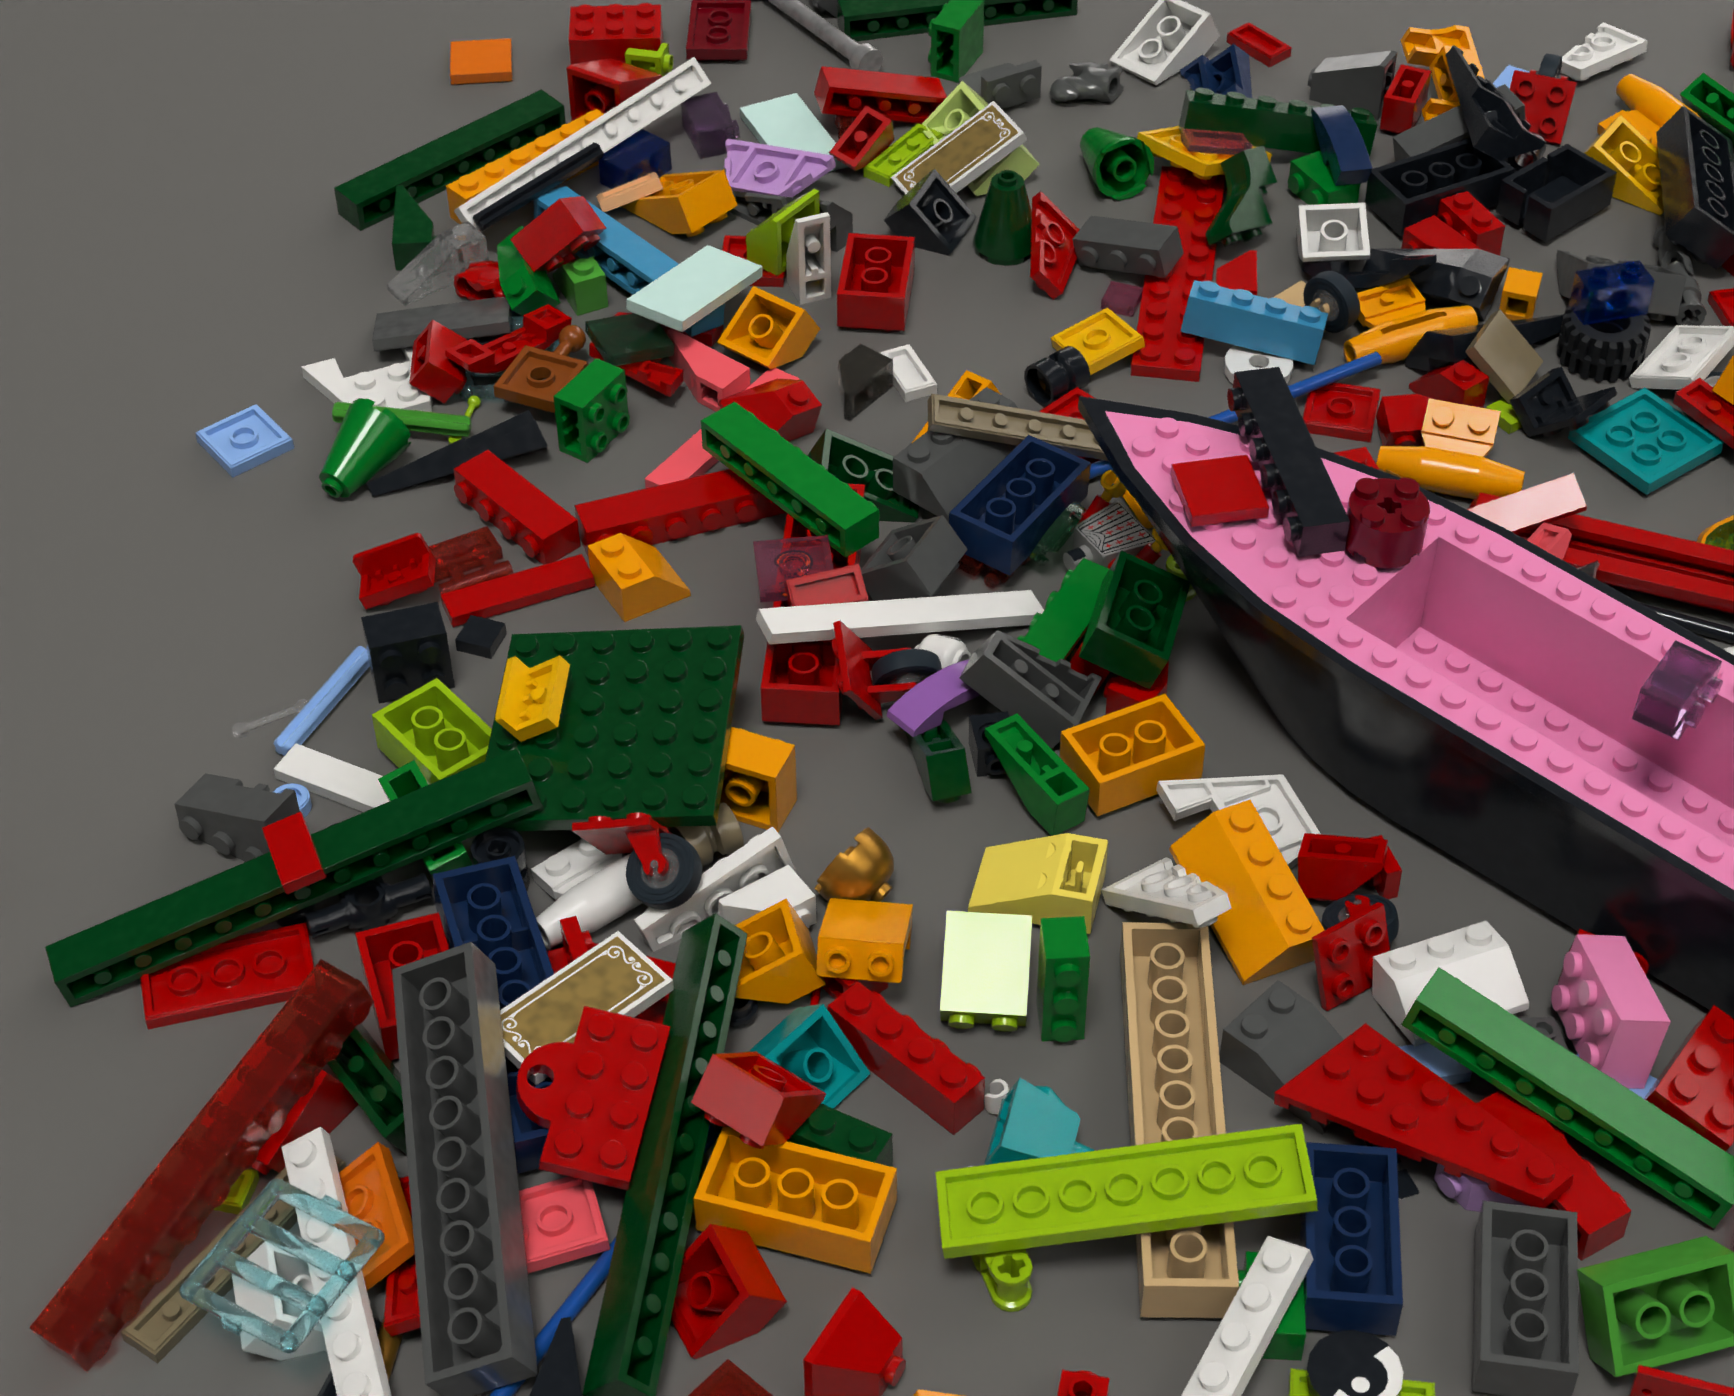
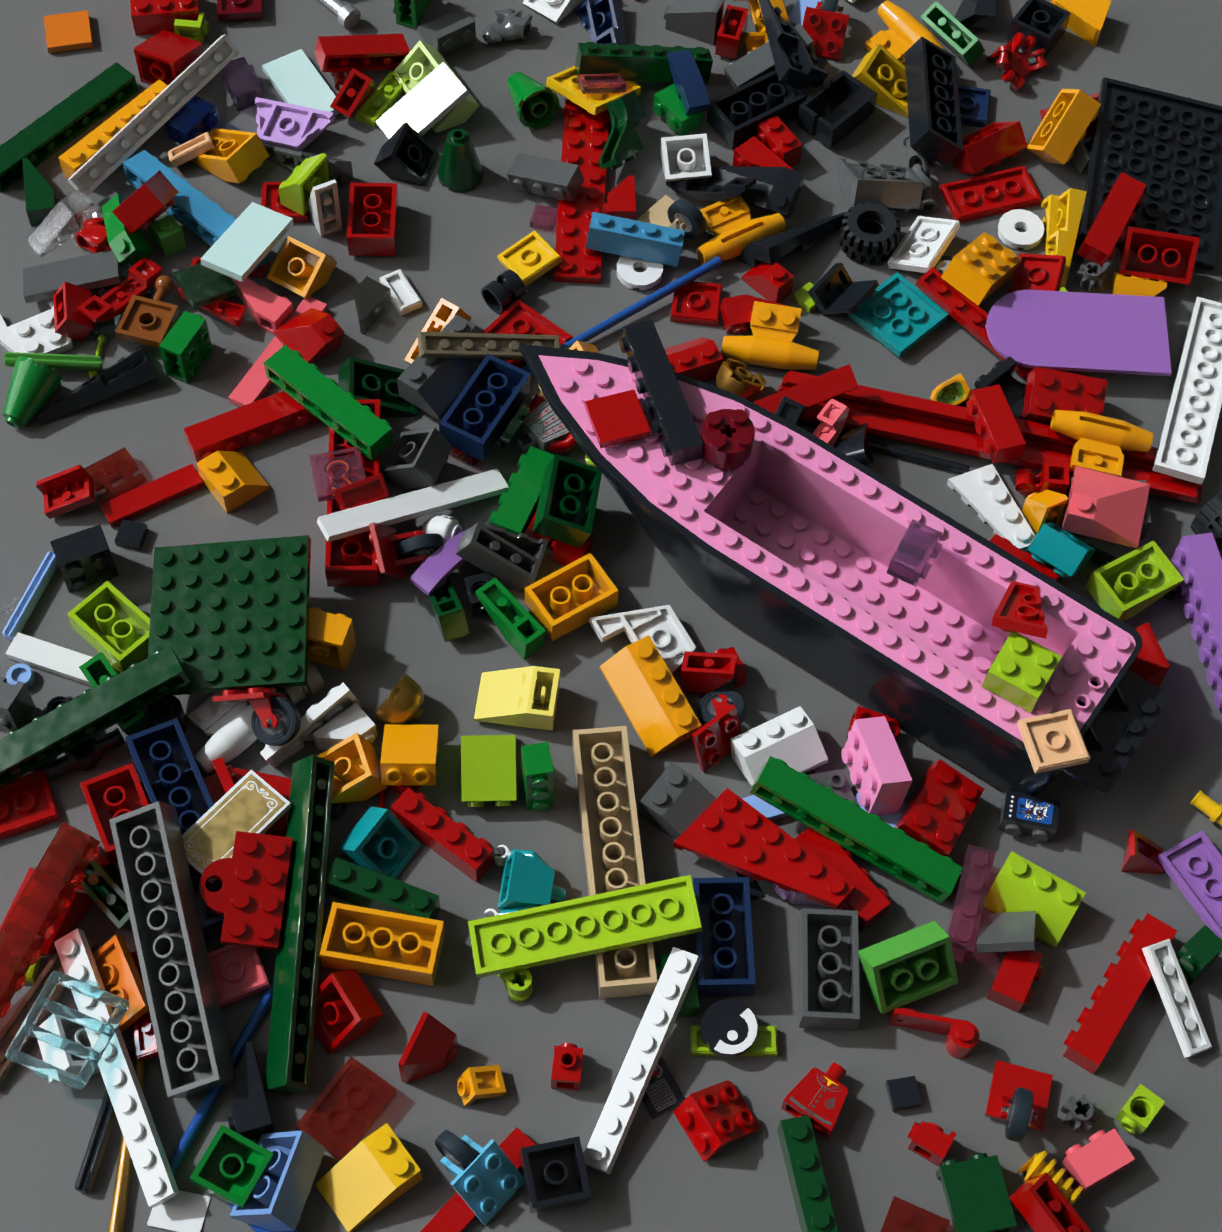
camera: 10 degrees left, 15 degrees up
red tile [262,811,327,894] -> none
red brick [453,450,581,565] -> none
black axle [473,143,604,231] -> none
yellow bracket [495,656,570,742] -> none
red slope [691,1051,826,1149] -> none
red wing [1030,191,1080,300] -> none
white wing [1101,857,1232,928] -> none
dark tan tile [1465,309,1543,404] -> none
light orange brick [1499,267,1543,321] -> none
clear blue brick [1569,260,1655,325] -> none

